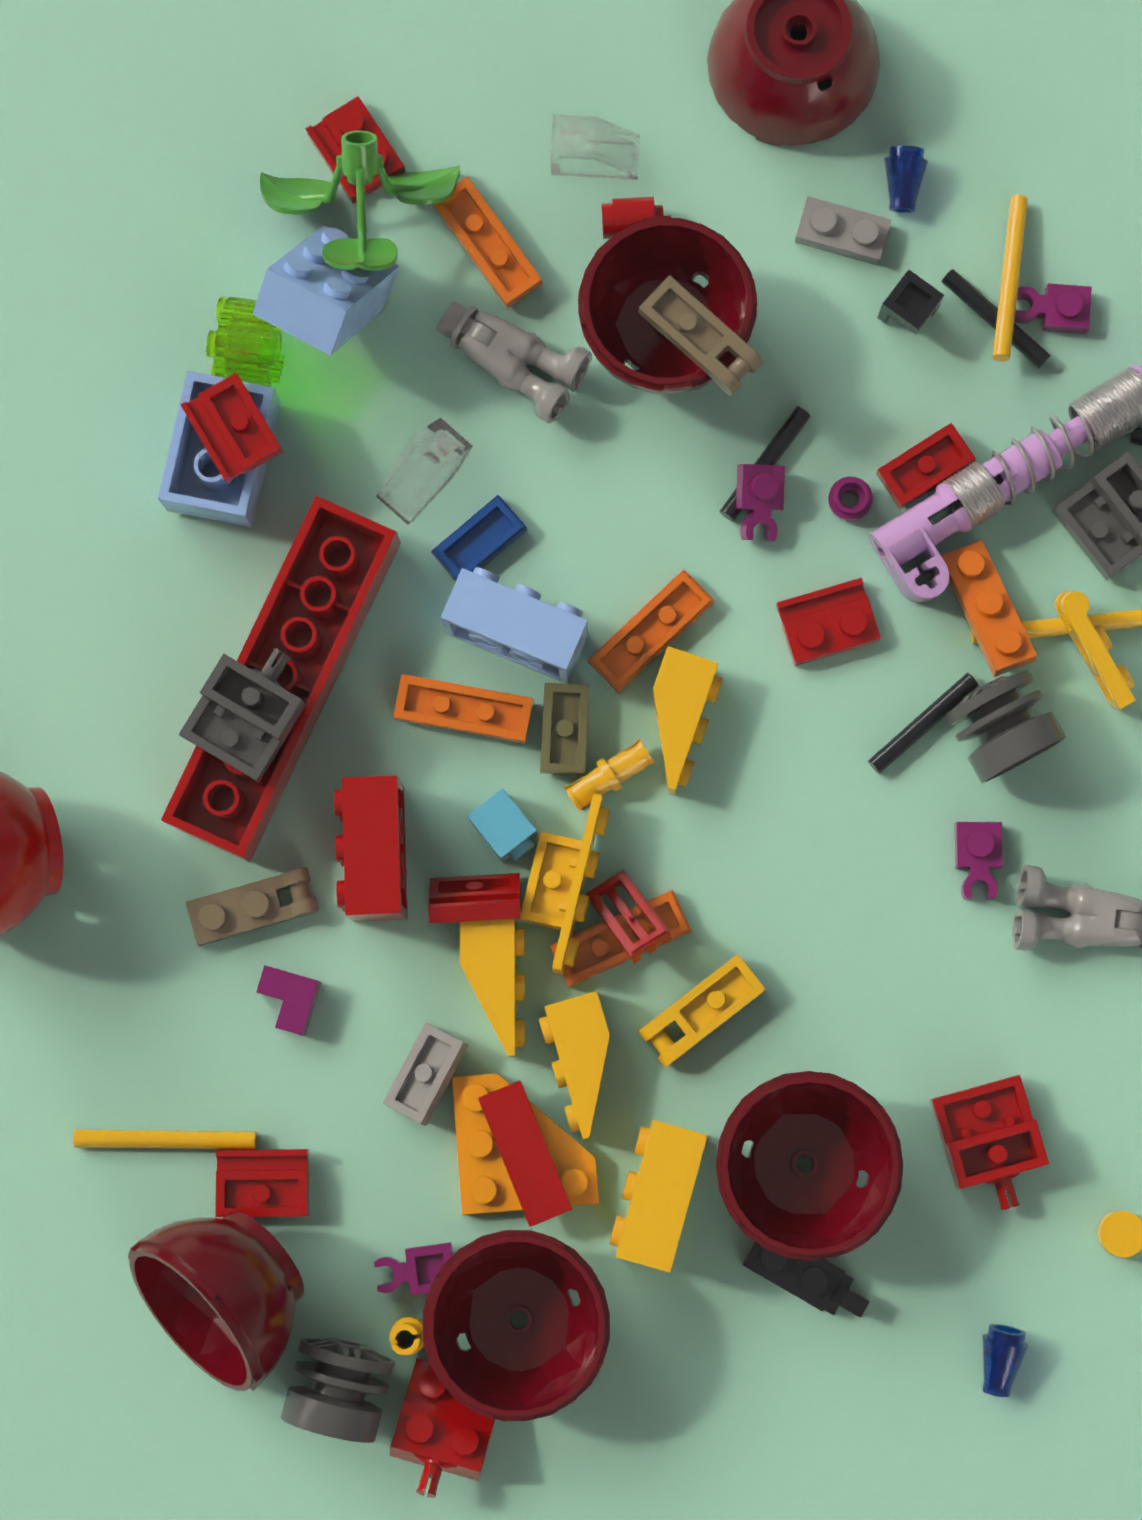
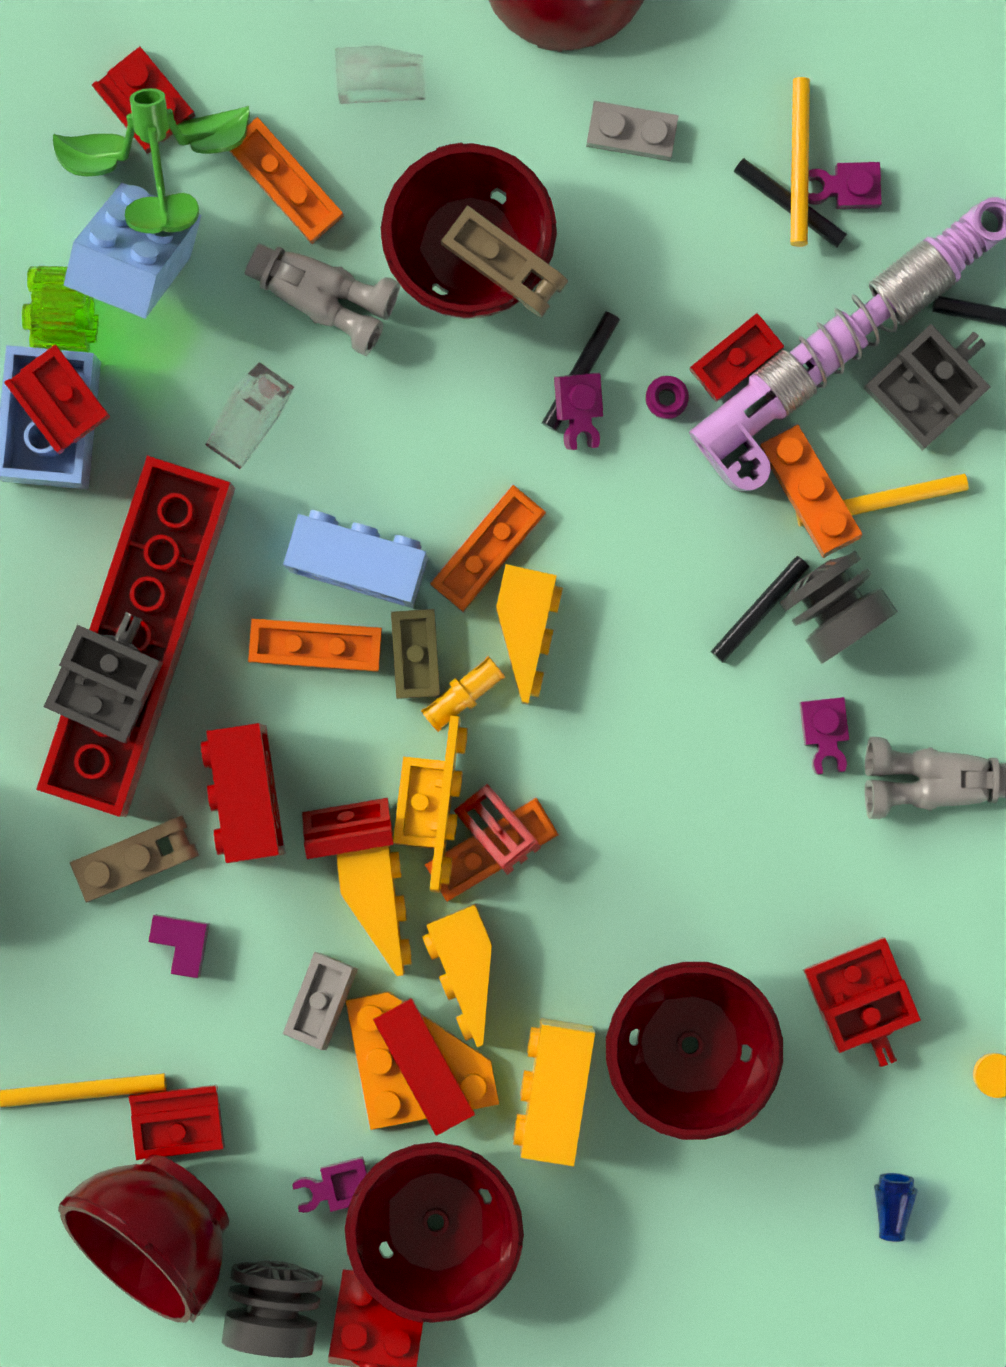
camera: 15 degrees left, 5 degrees up
yellow pin [389,1317,425,1355] -> none
blue tile [431,495,527,581] -> none
medium azure brick [467,788,538,862] -> none
red brick [601,196,664,239] -> none
yellow plate [638,954,766,1068] -> none
black hinge [742,1241,870,1318] -> none
red plate [776,578,881,666] -> none
black panel [877,269,944,334] -> none
clear blue cone [884,145,928,213] -> none
yellow plate [1054,591,1136,710] -> none

